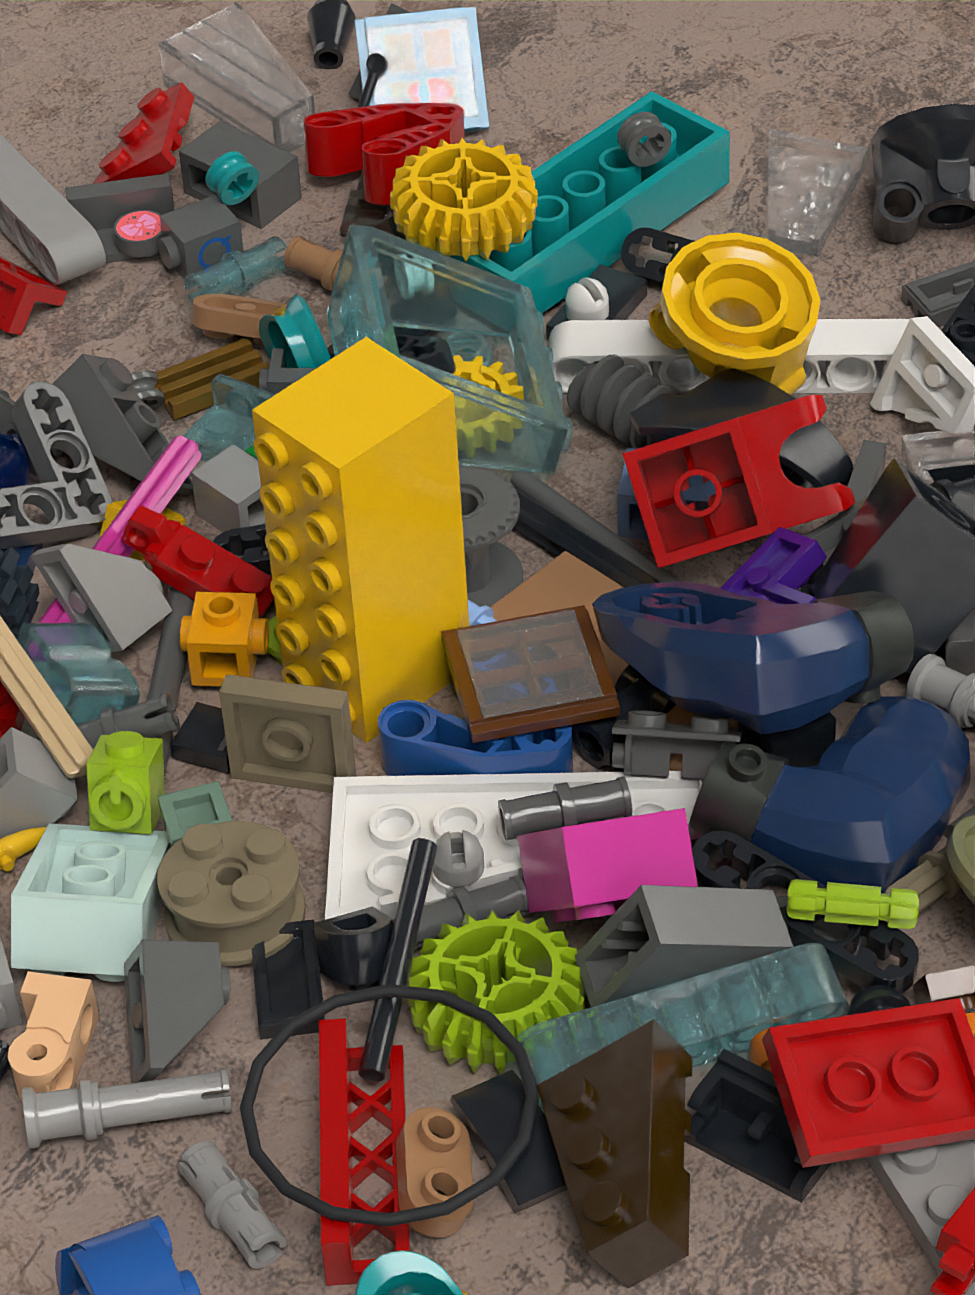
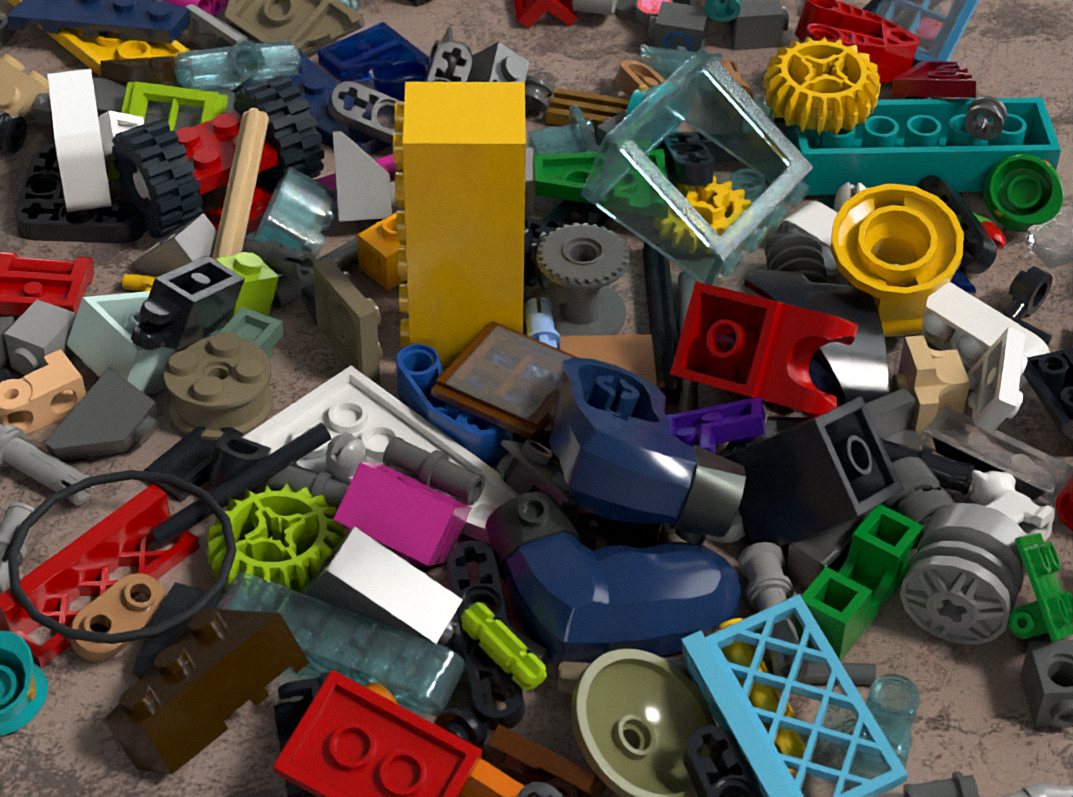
camera: 40 degrees right, 0 degrees up
none -> black hinge [131,255,245,351]
none -> tan brick [891,335,970,438]
none -> dark red wing [892,60,976,99]
none -> green piece [983,153,1064,231]
none -> black plate [1002,266,1053,346]

